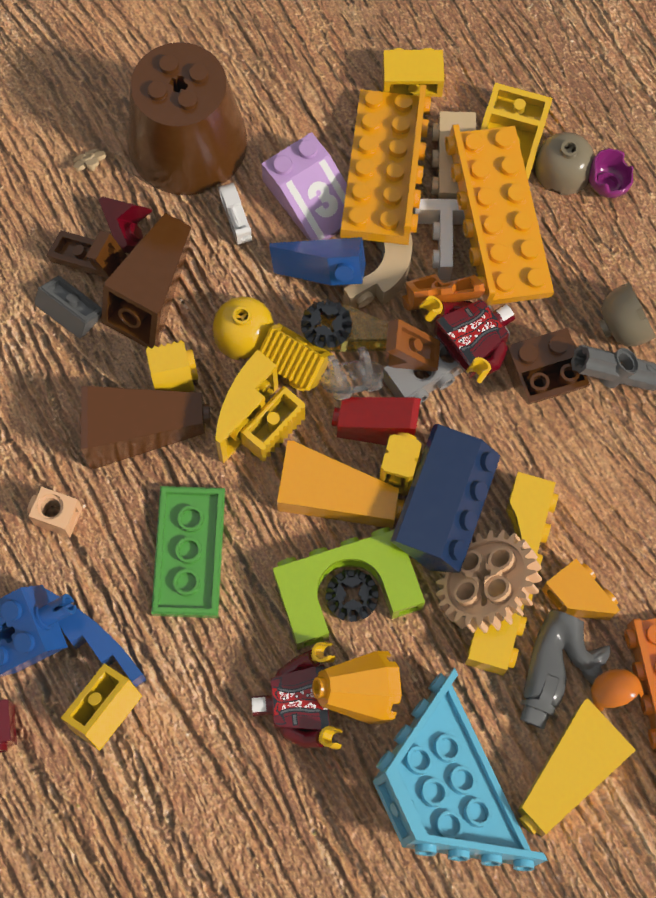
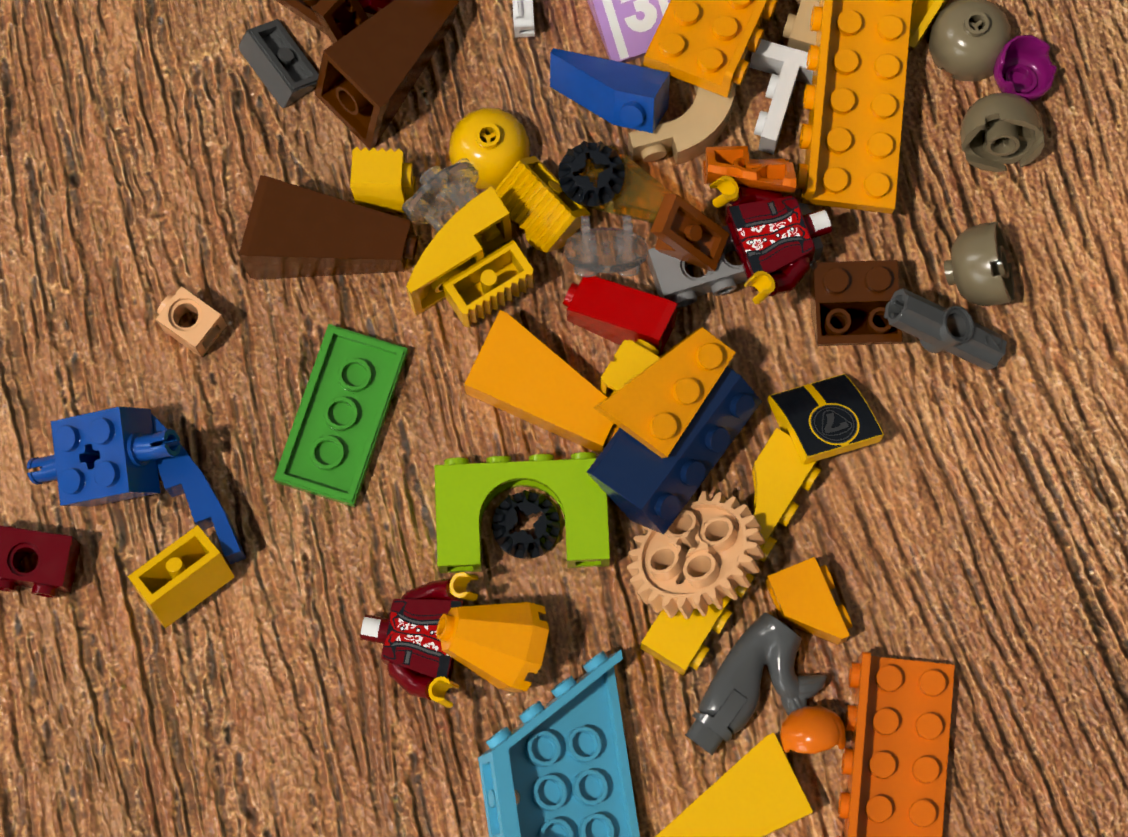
camera: 20 degrees right, 5 degrees up
none -> clear plate [402,158,479,231]
none -> light orange wing [594,327,736,458]
none -> black slope [767,374,884,465]
none -> dark tan cylinder [960,92,1045,172]

